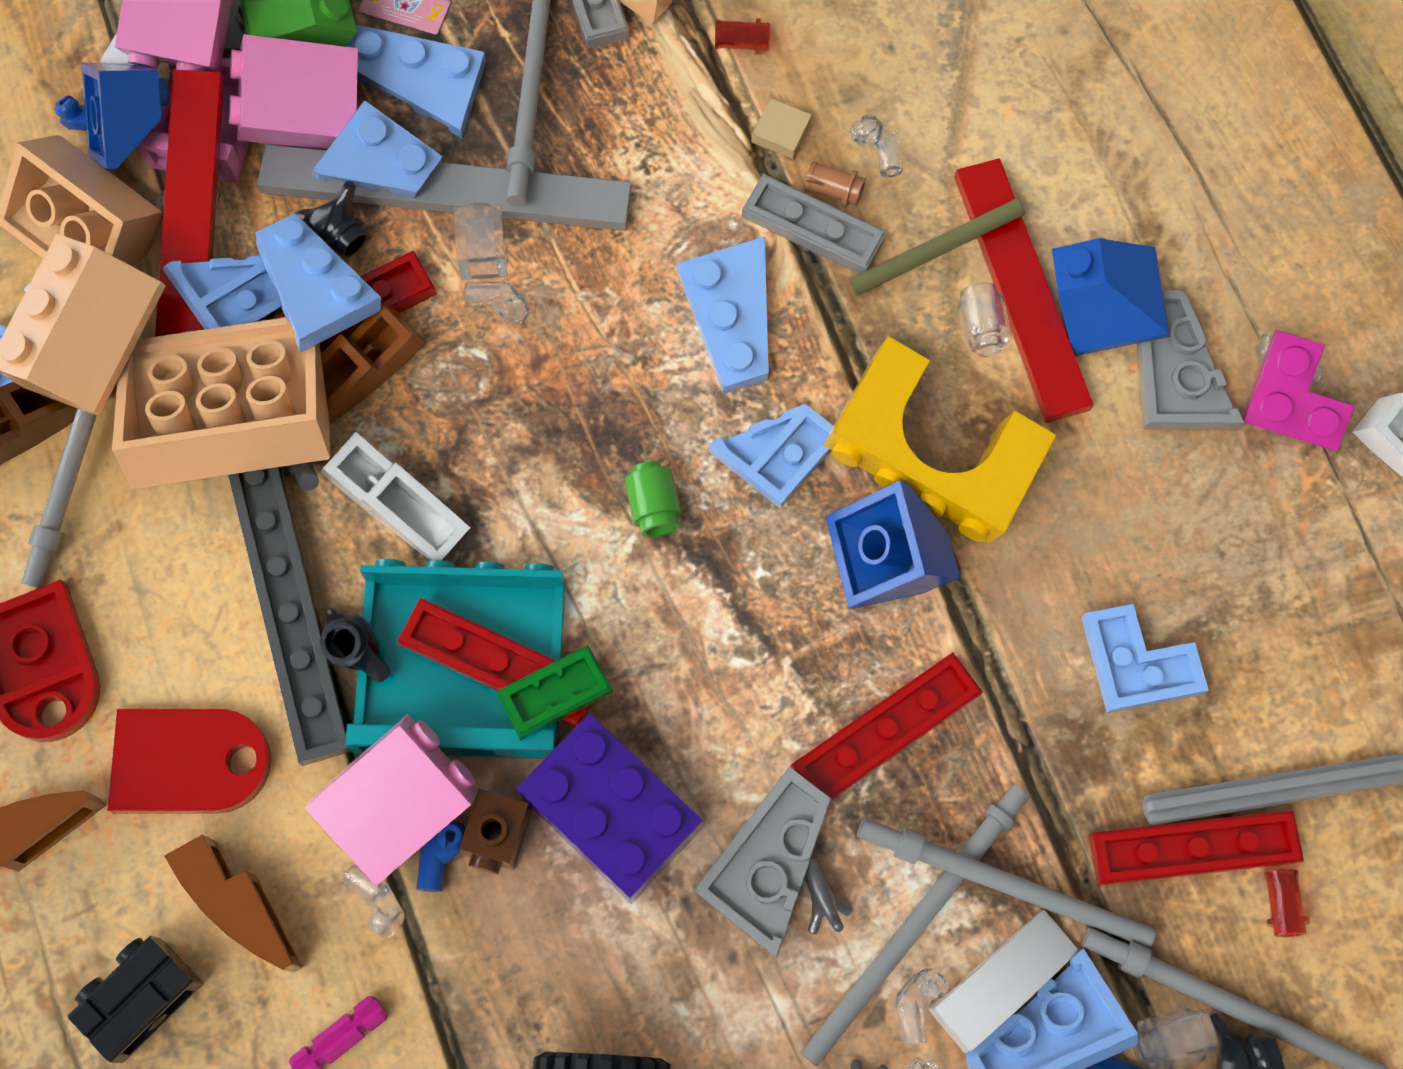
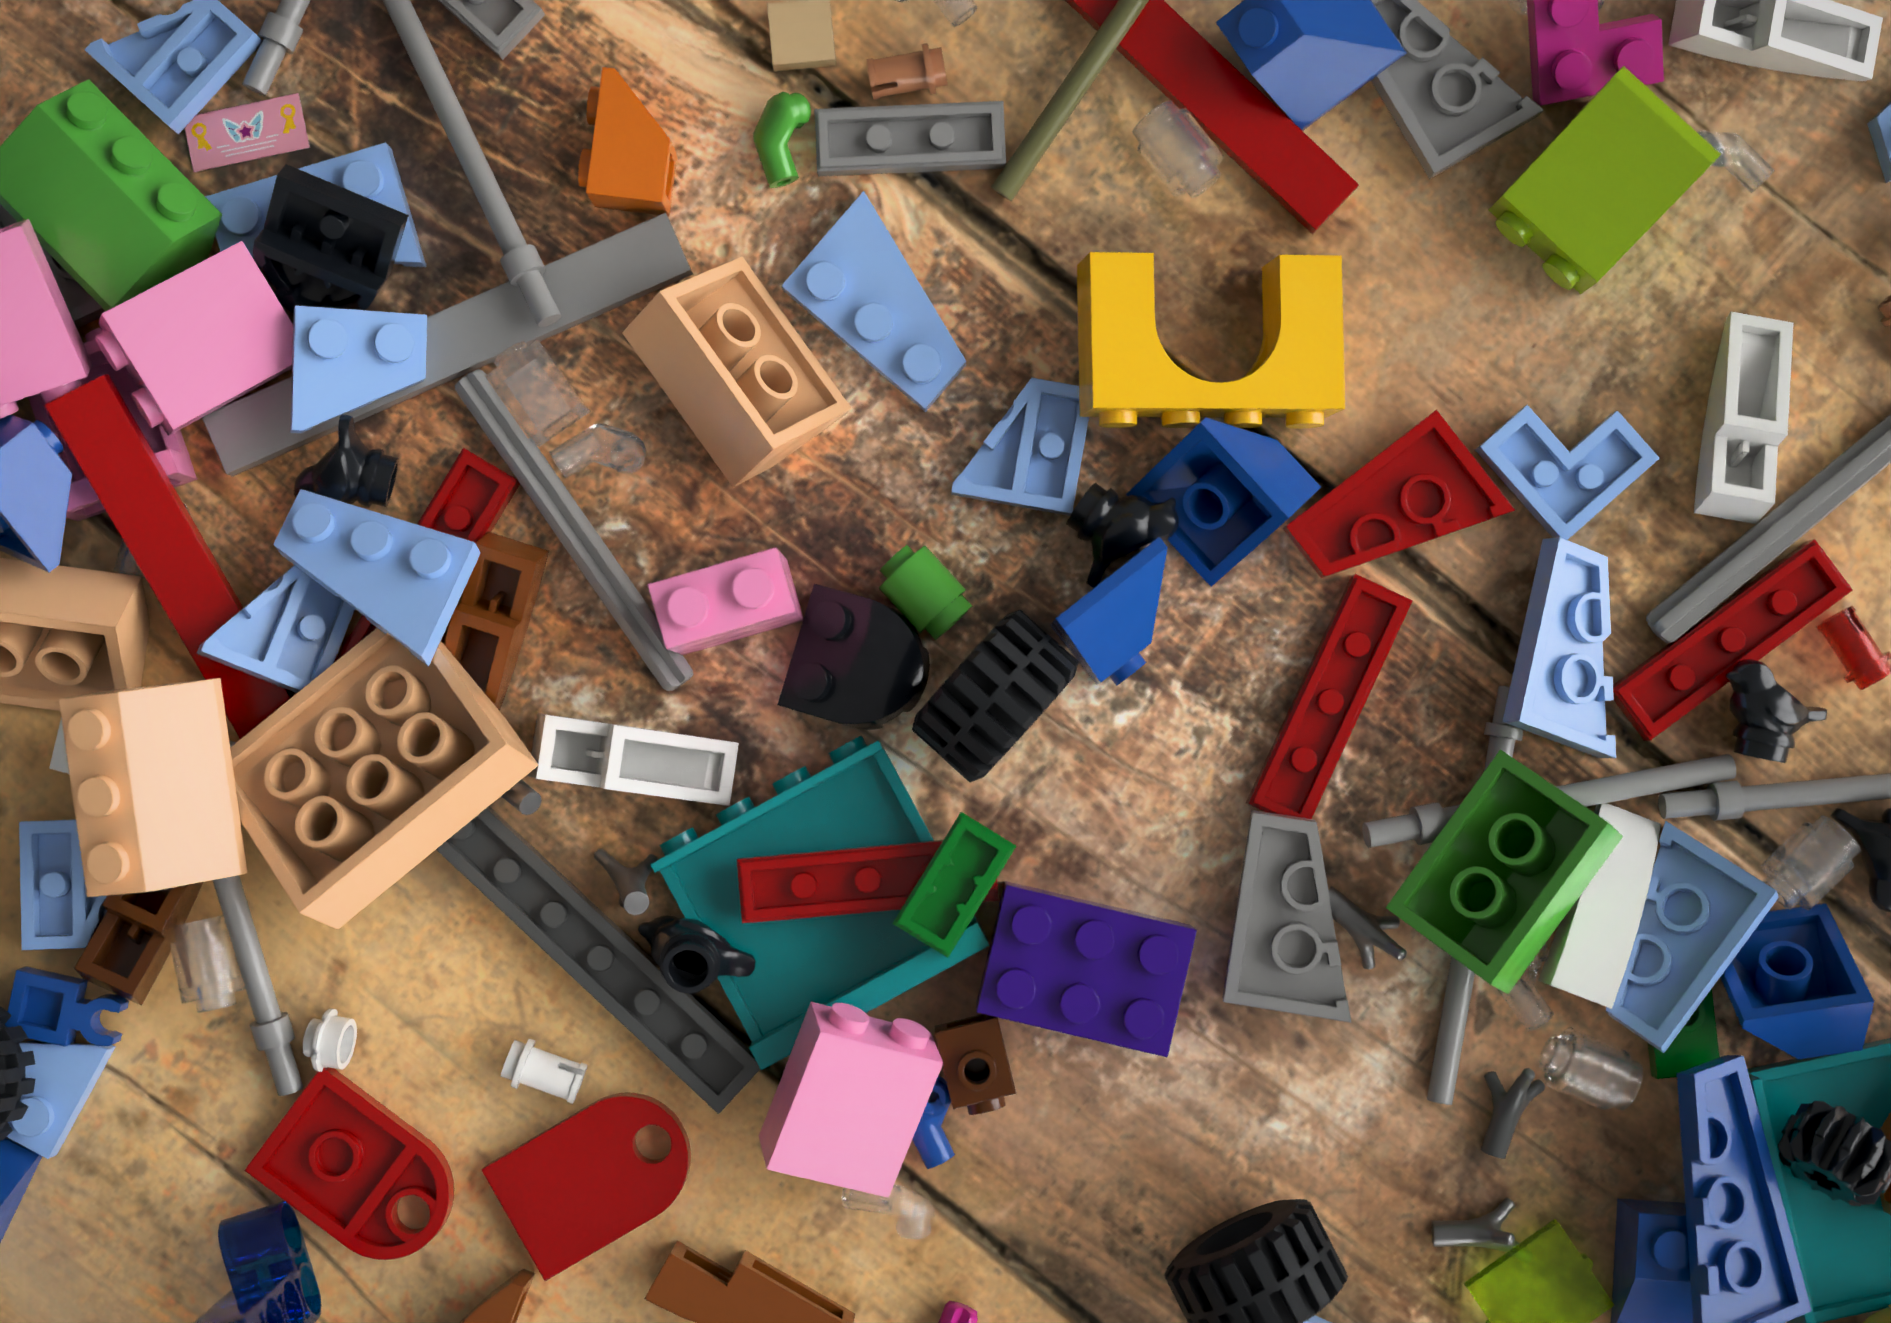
camera: 25 degrees left, 15 degrees up
none -> clear brick [170,915,246,1013]
none -> black slope [253,164,409,313]
none -> white plate [303,1009,357,1072]
none -> light grey axle [455,369,693,691]
none -> white pin [501,1039,588,1104]
none -> orange slope [578,67,677,216]
none -> flat silver bar [594,849,658,915]
none -> light nougat slope [622,257,852,487]
none -> bright pink brick [648,547,804,655]
none -> bright green arm [753,91,811,188]
none -> black slope [778,583,930,730]
none -> black tyre [912,609,1078,782]
none -> blue slope [1050,537,1168,686]
none -> black animal [1066,483,1179,588]
none -> red wing [1282,410,1515,578]
none -> bright green slope [1386,749,1623,994]
none -> lime slope [1489,66,1721,294]
none -> light blue wing [1502,537,1616,758]
none -> white slope [1694,312,1793,524]
none -> clear arm [1697,131,1775,193]
none -> black animal [1726,659,1827,763]

